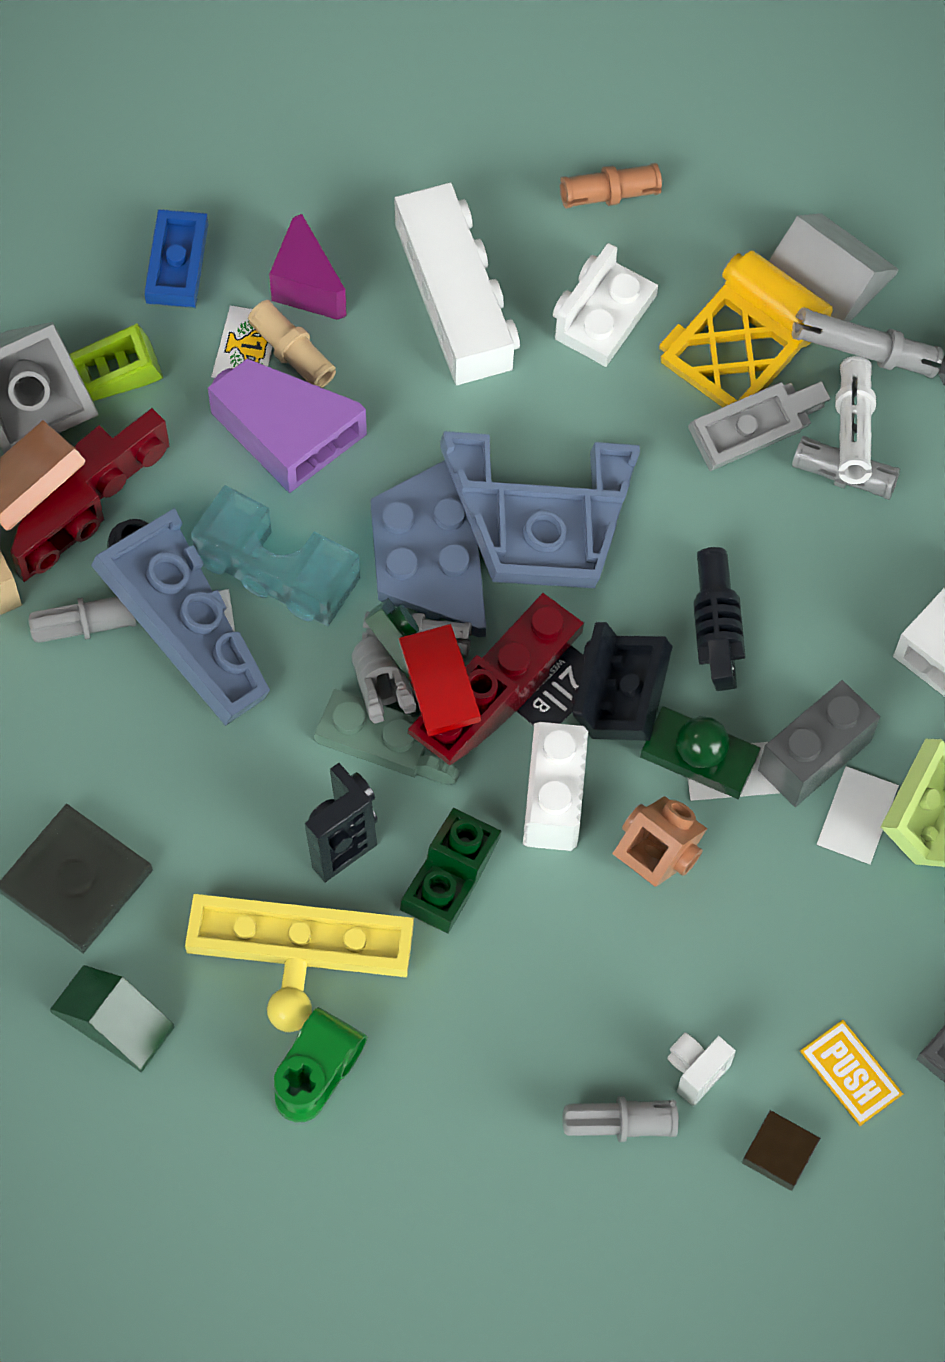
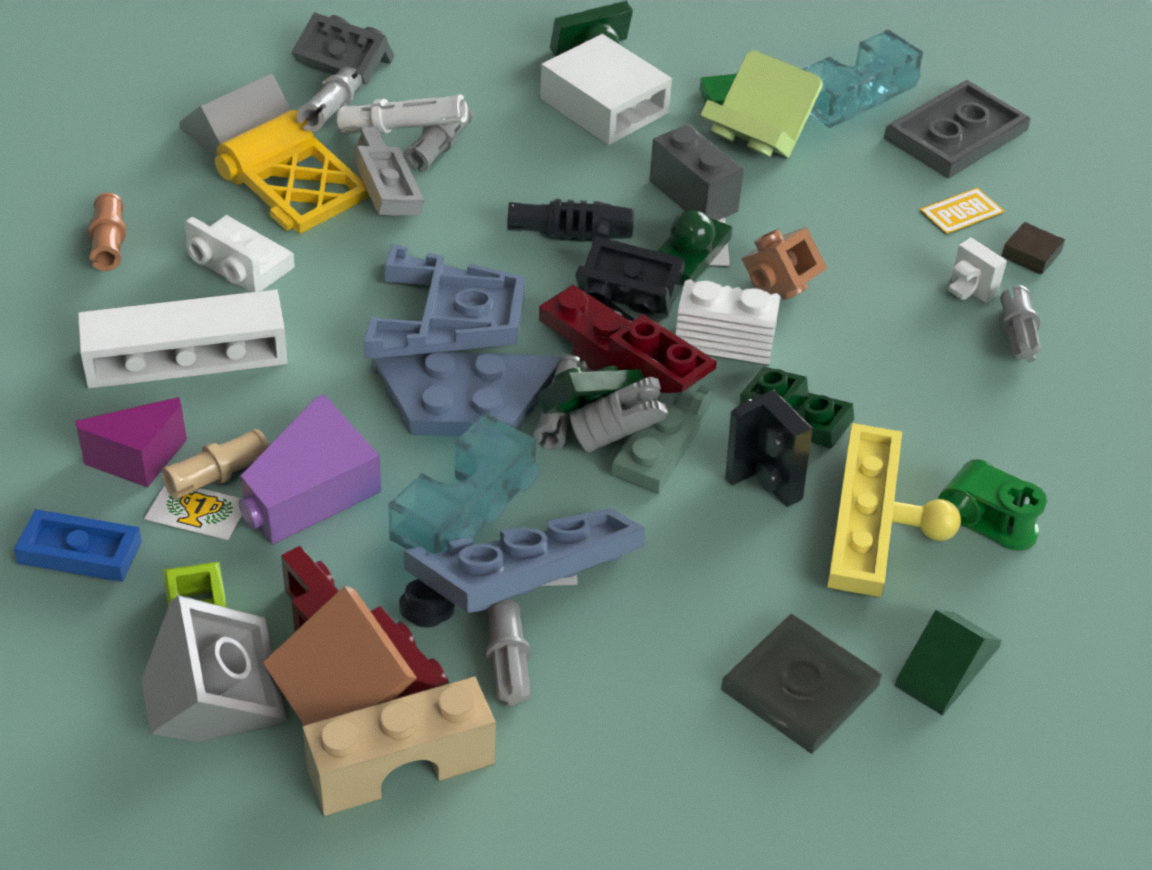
camera: 85 degrees left, 20 degrees down
red slope [399,624,481,737] -> none
white sticker [817,766,899,864] -> none

